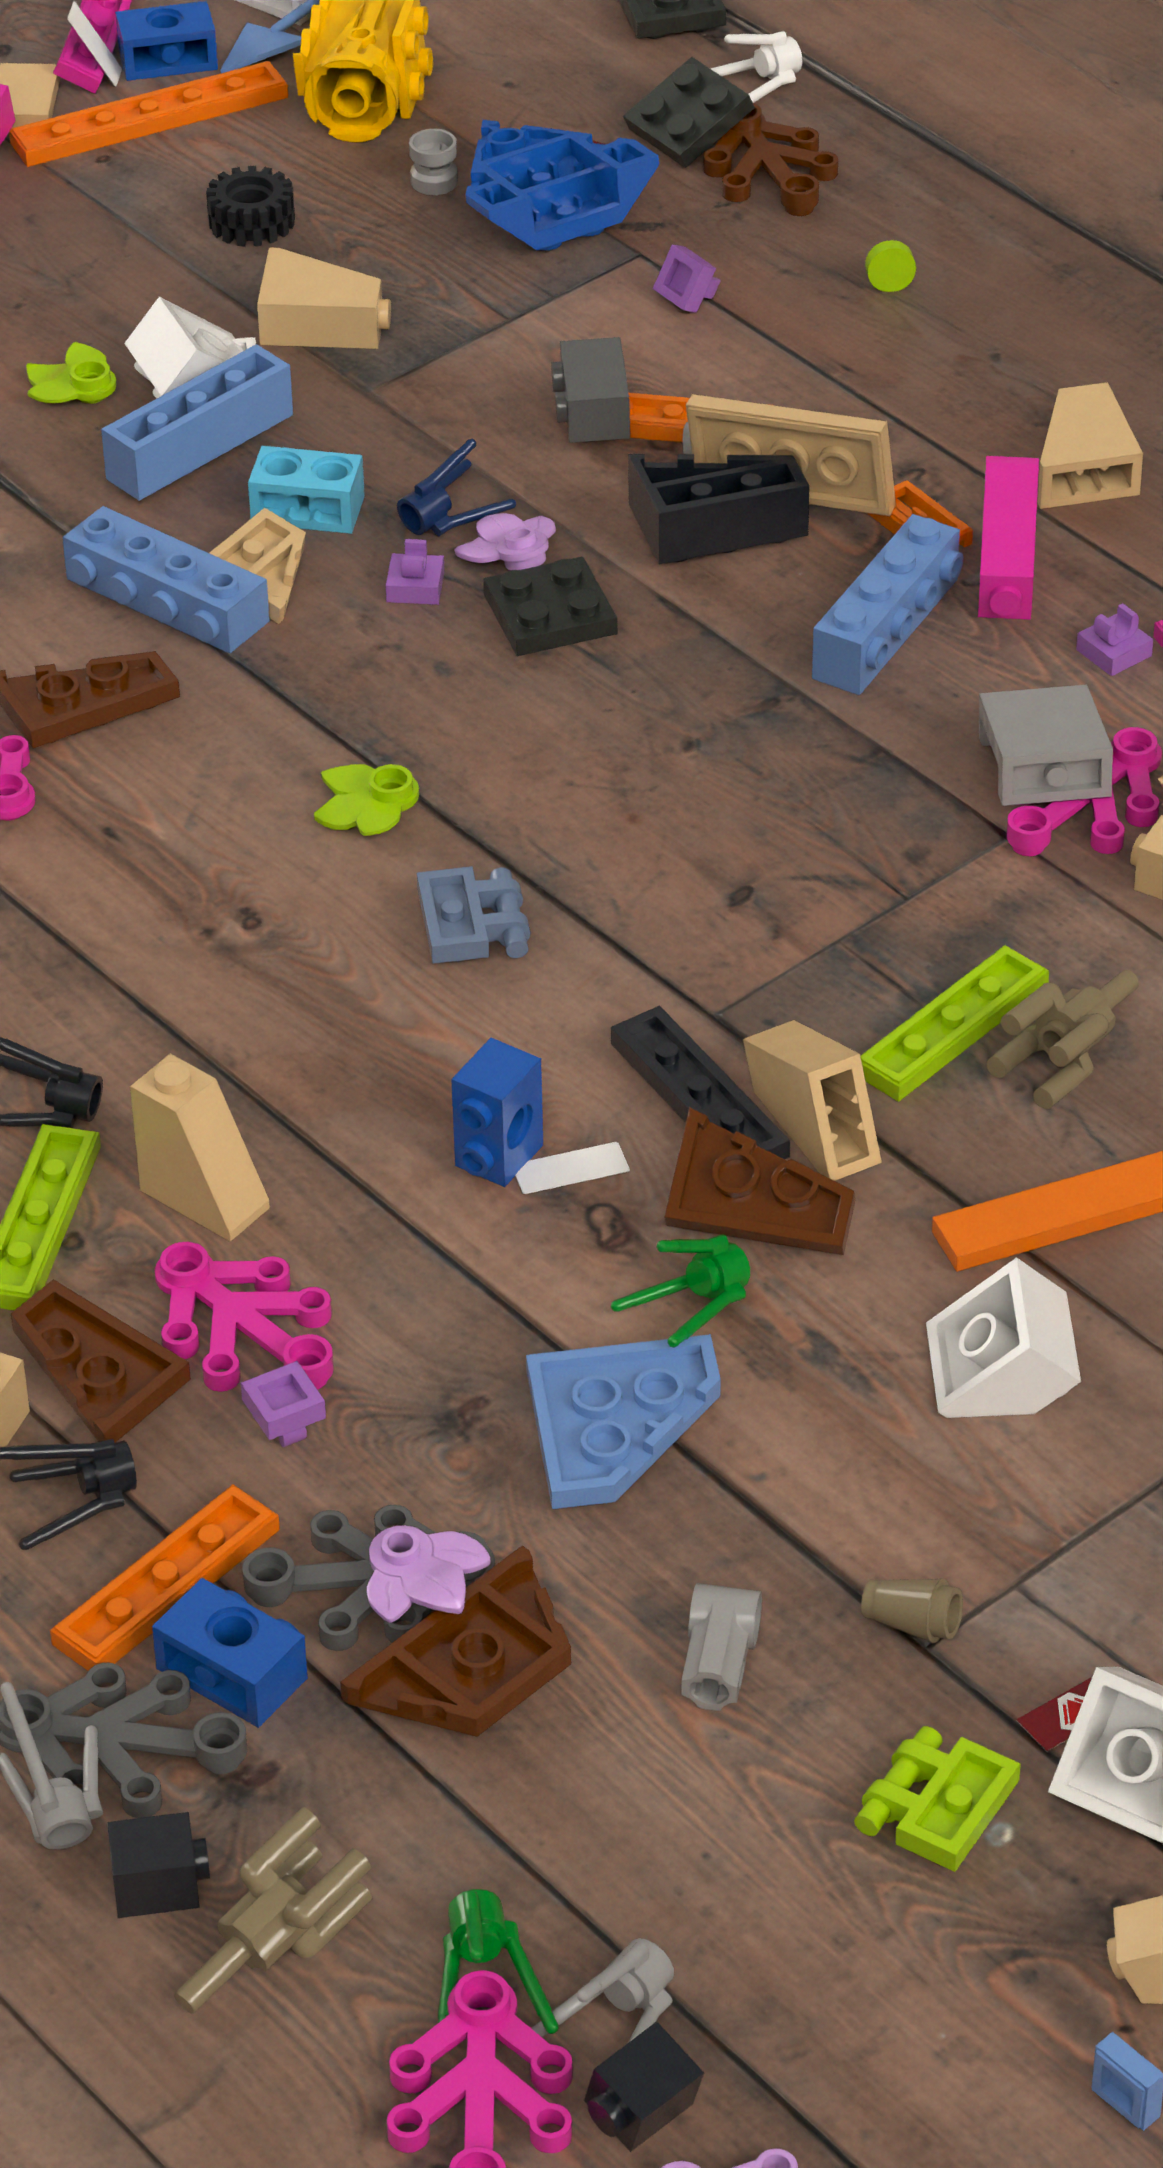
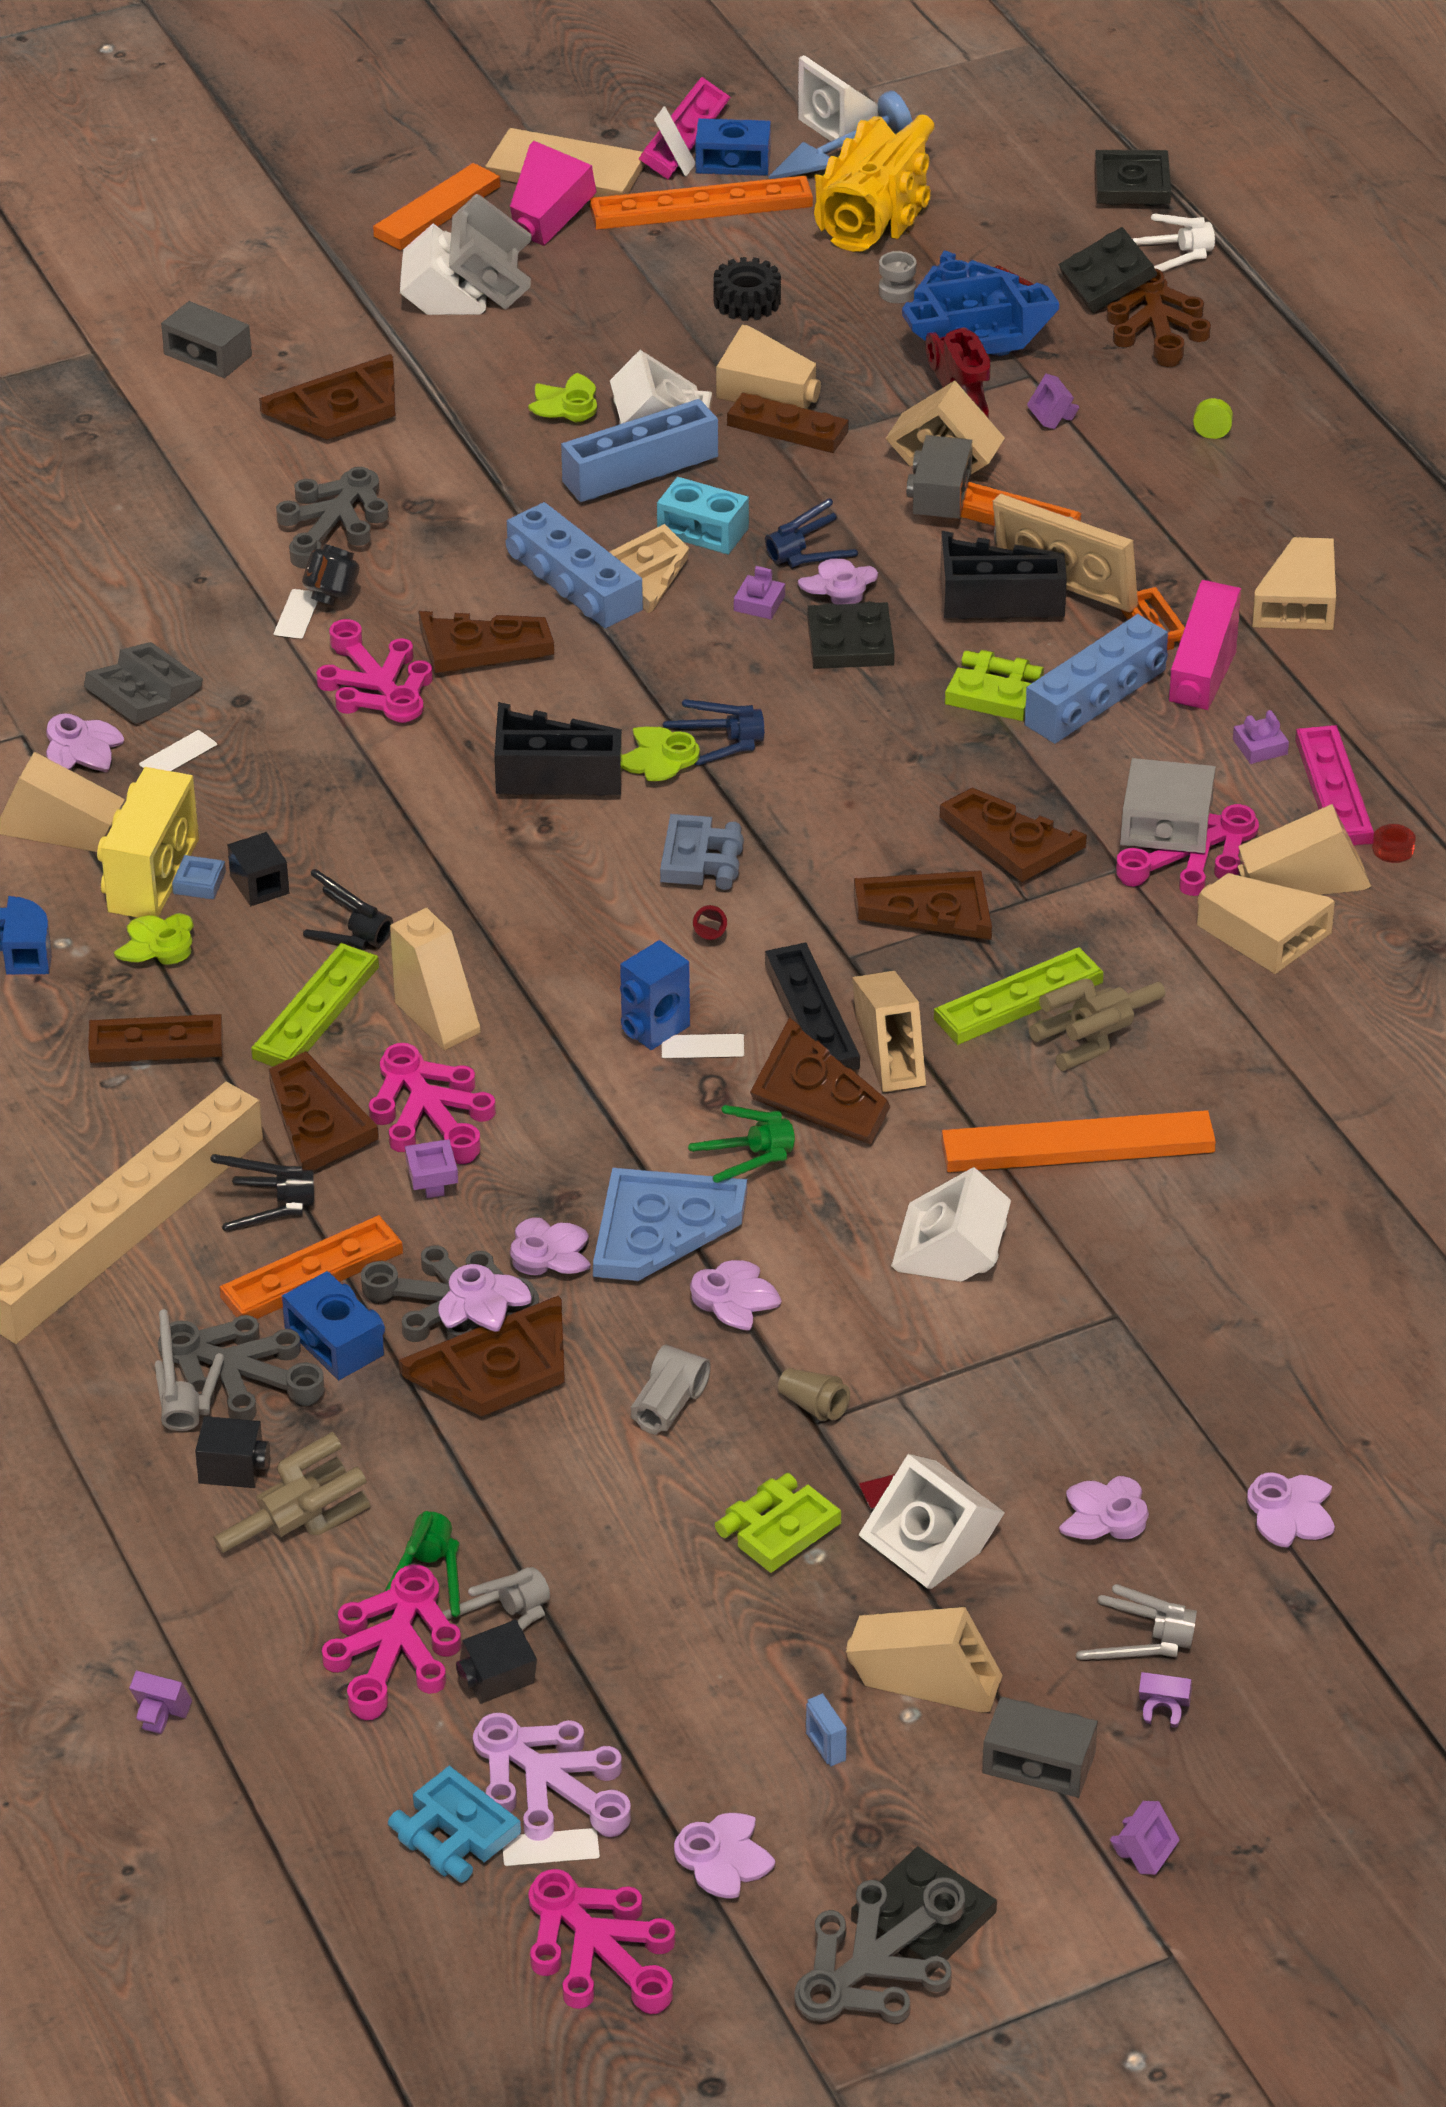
camera: 15 degrees right, 0 degrees up
none -> black wedge [494,702,623,796]
none -> lavender plate [510,1218,591,1275]
none -> dark blue plant [662,699,765,765]
none -> lavender plate [690,1260,781,1331]
none -> dark red hinge [693,905,727,940]
none -> reddish brown plate [727,392,849,453]
none -> reddish brown wing [854,870,992,940]
none -> tan brick [885,381,1005,474]
none -> dark red piece [925,327,991,419]
none -> reddish brown wing [939,788,1087,882]
none -> lime plate [945,650,1044,721]

